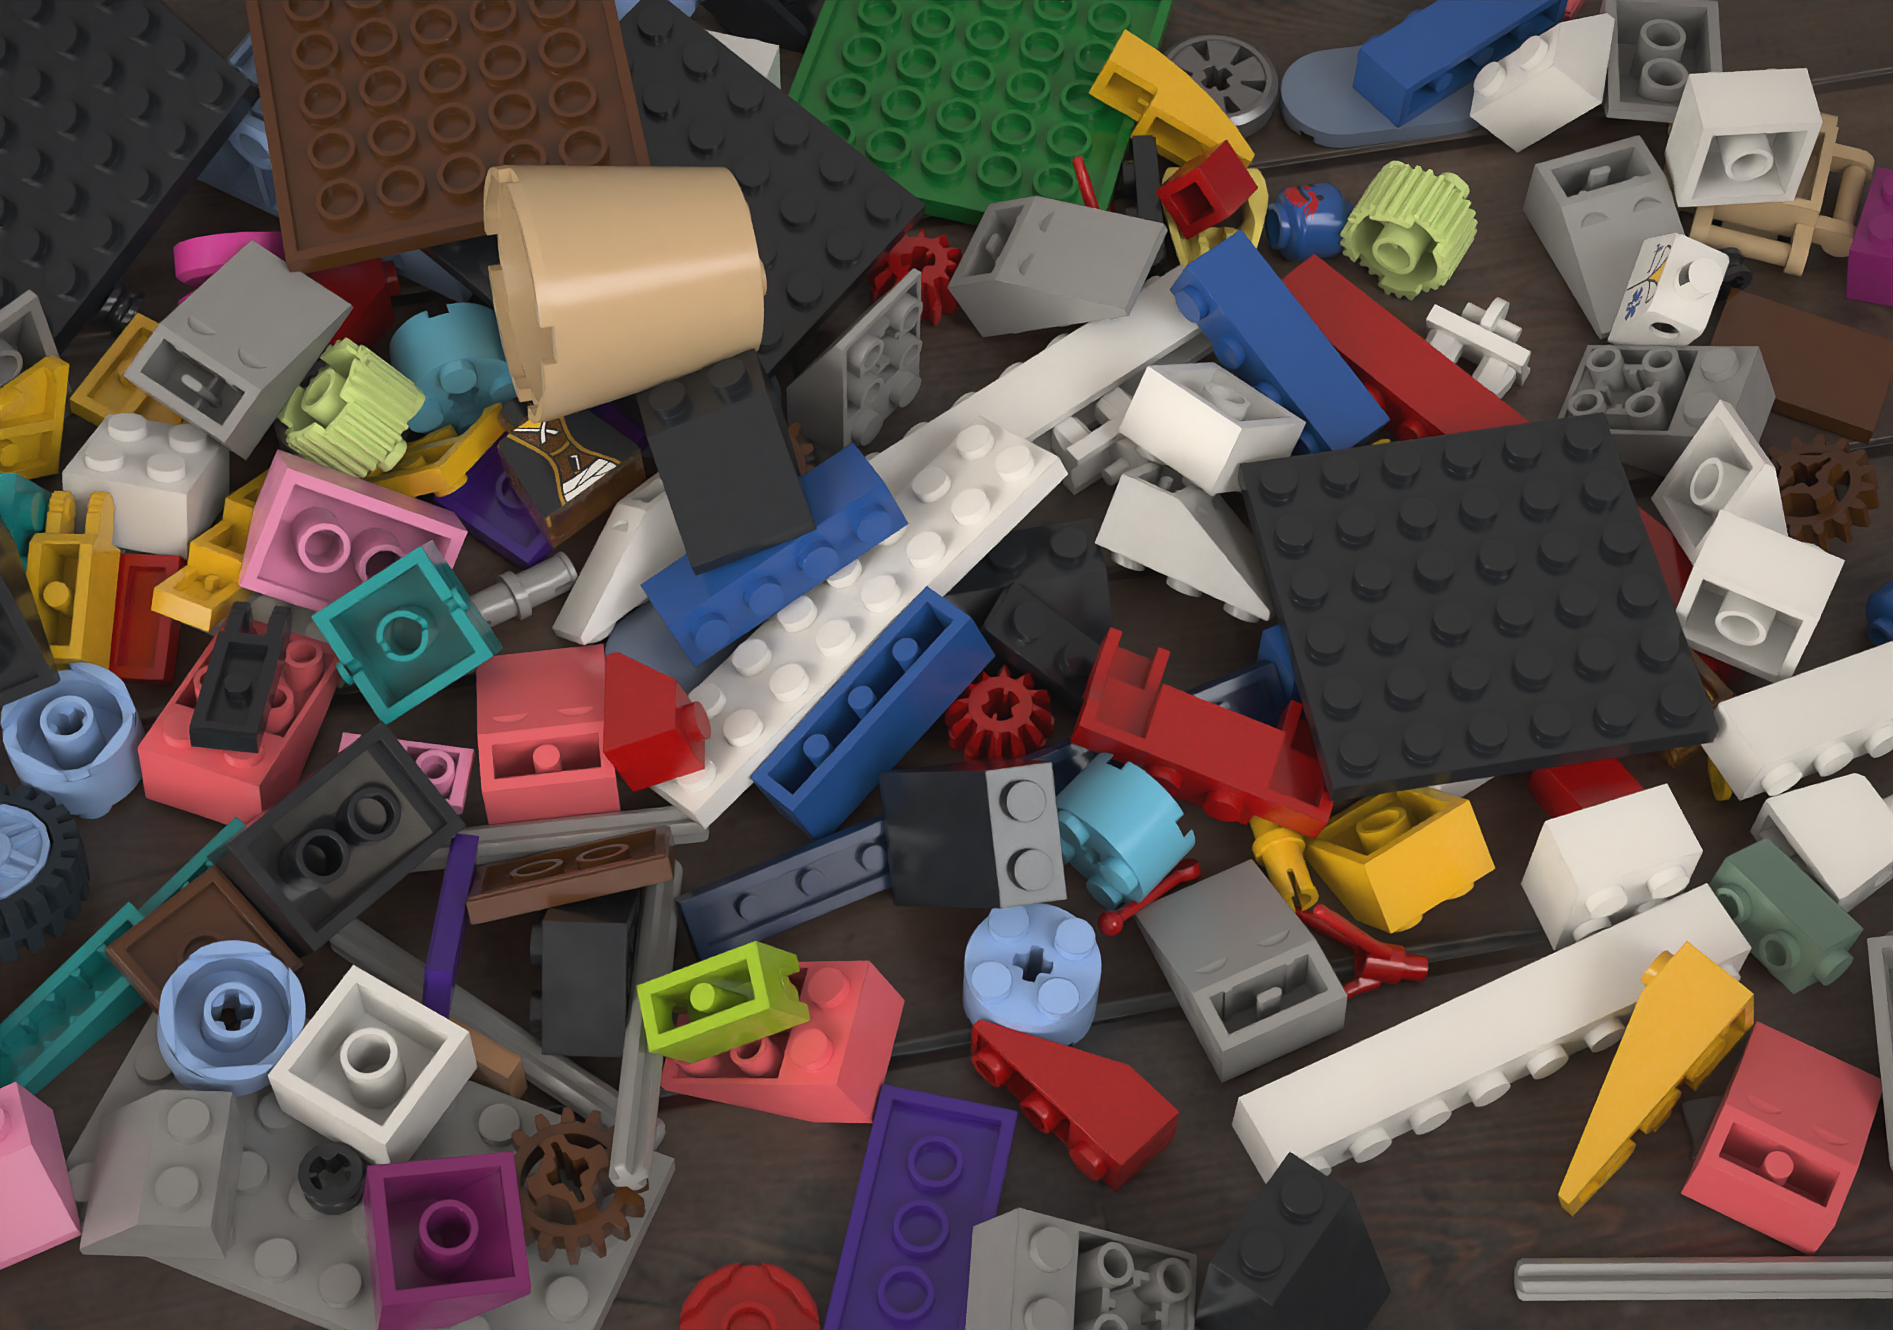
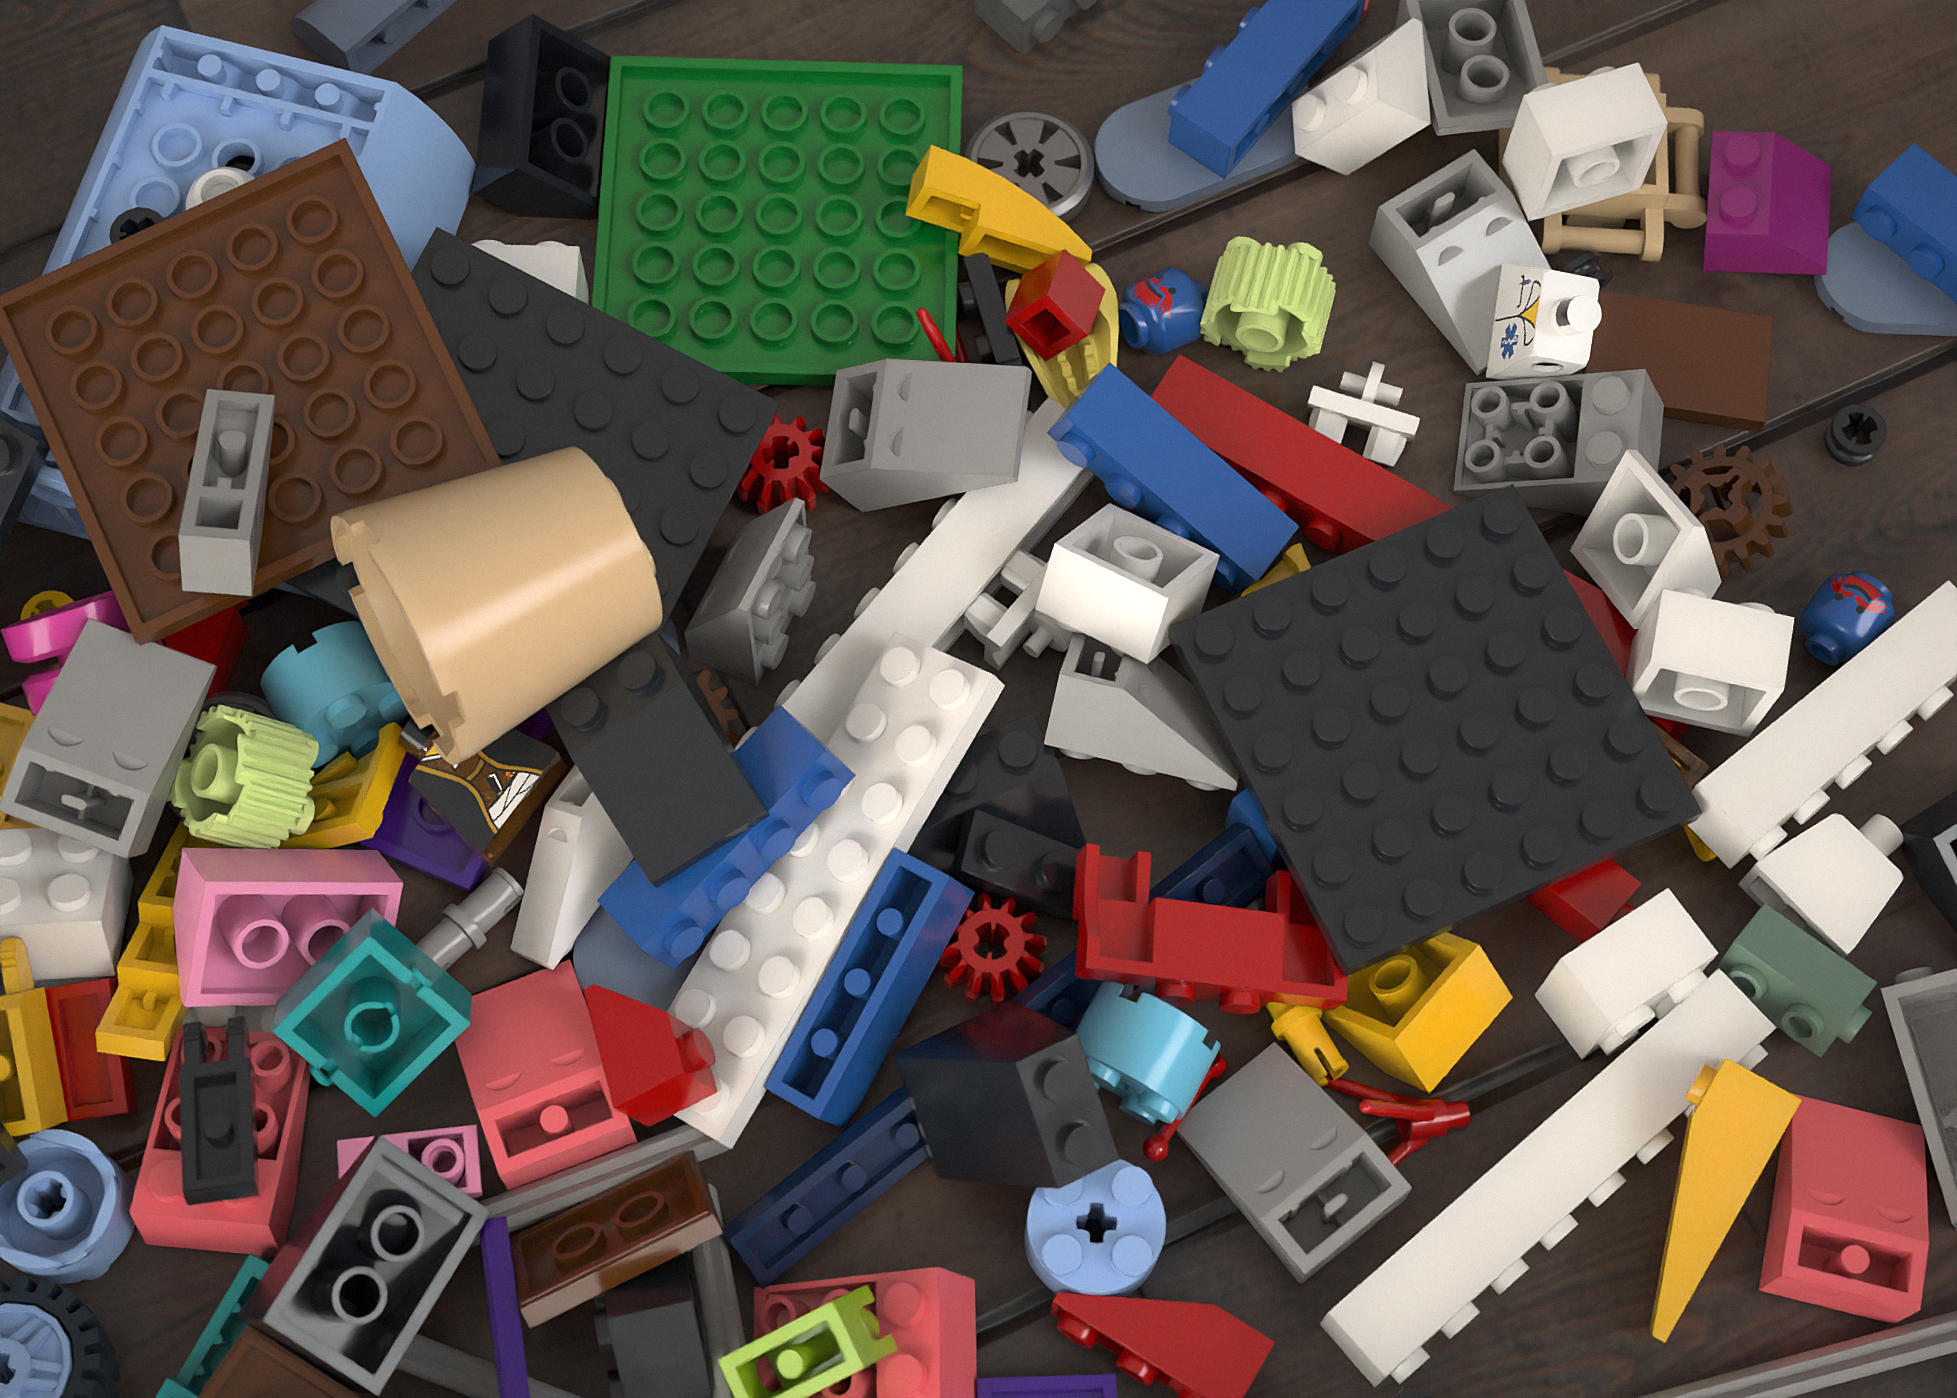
camera: 15 degrees left, 10 degrees up
none -> light grey slope [179,389,275,596]

